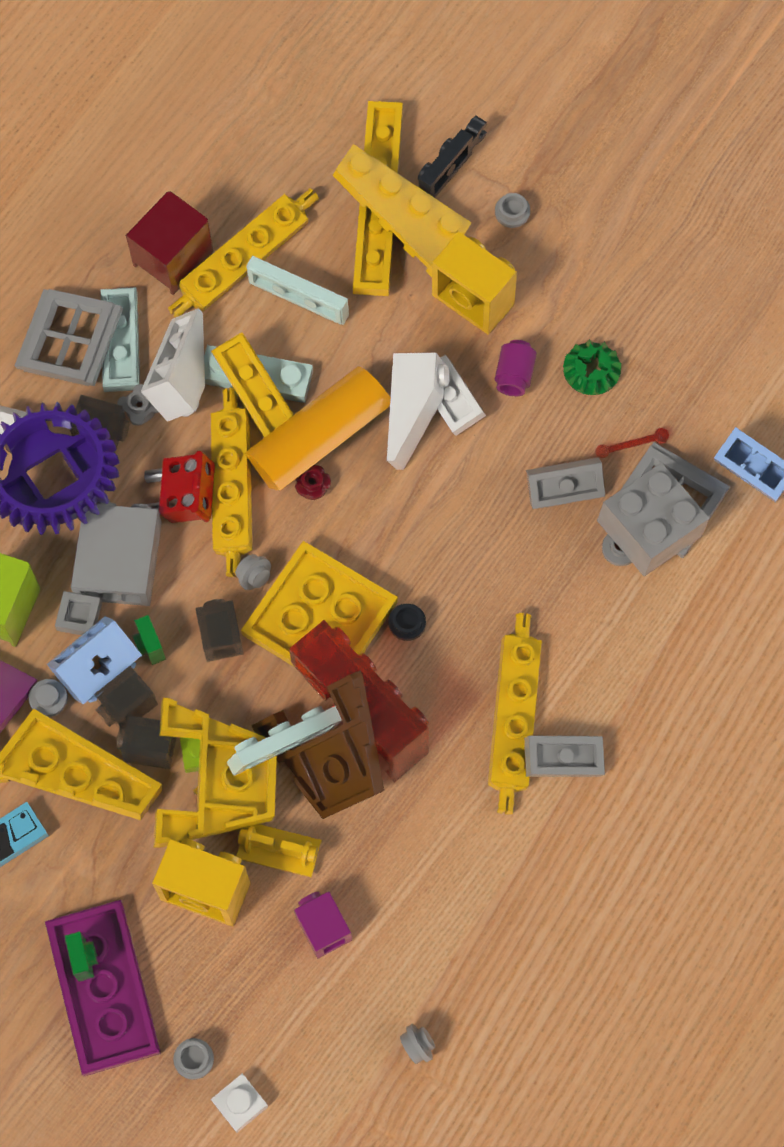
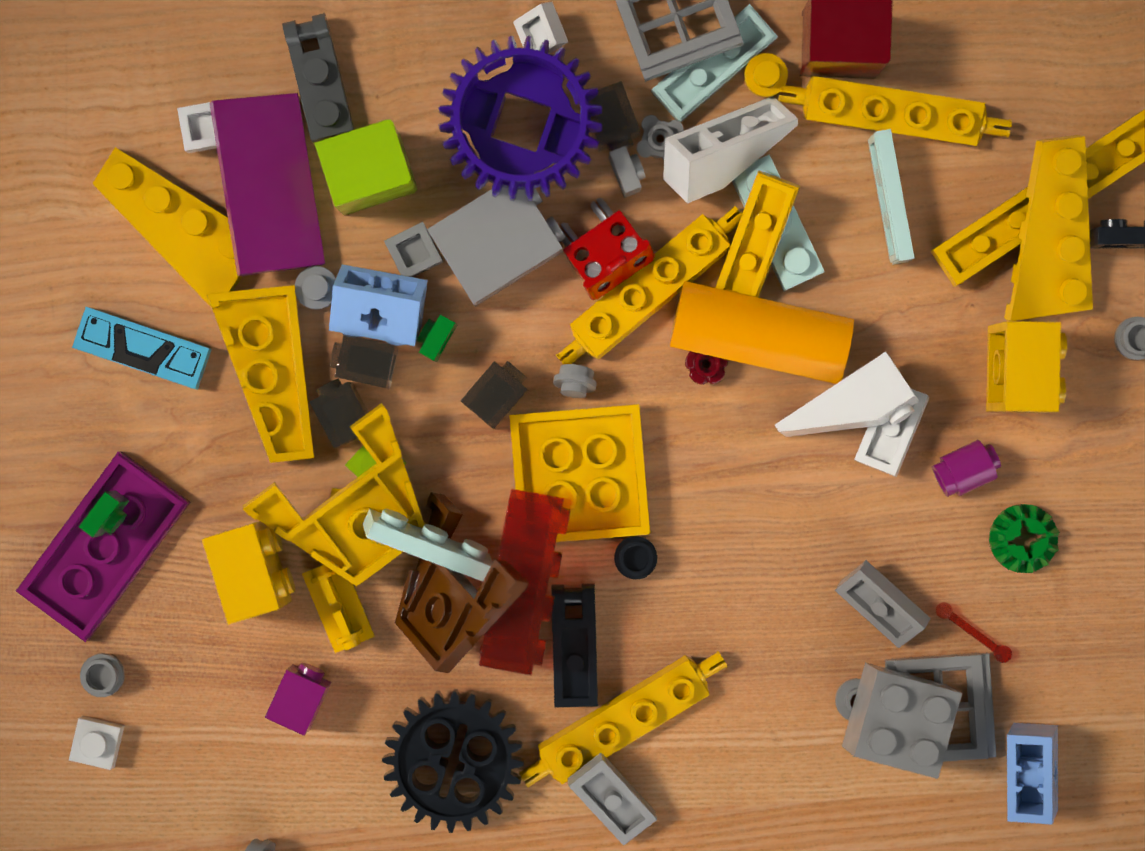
camera: 50 degrees right, 20 degrees up
none -> black gear [382,689,524,833]
none -> black plate [551,583,598,708]
none -> light grey plate [608,146,646,198]
none -> yellow plate [744,53,788,98]

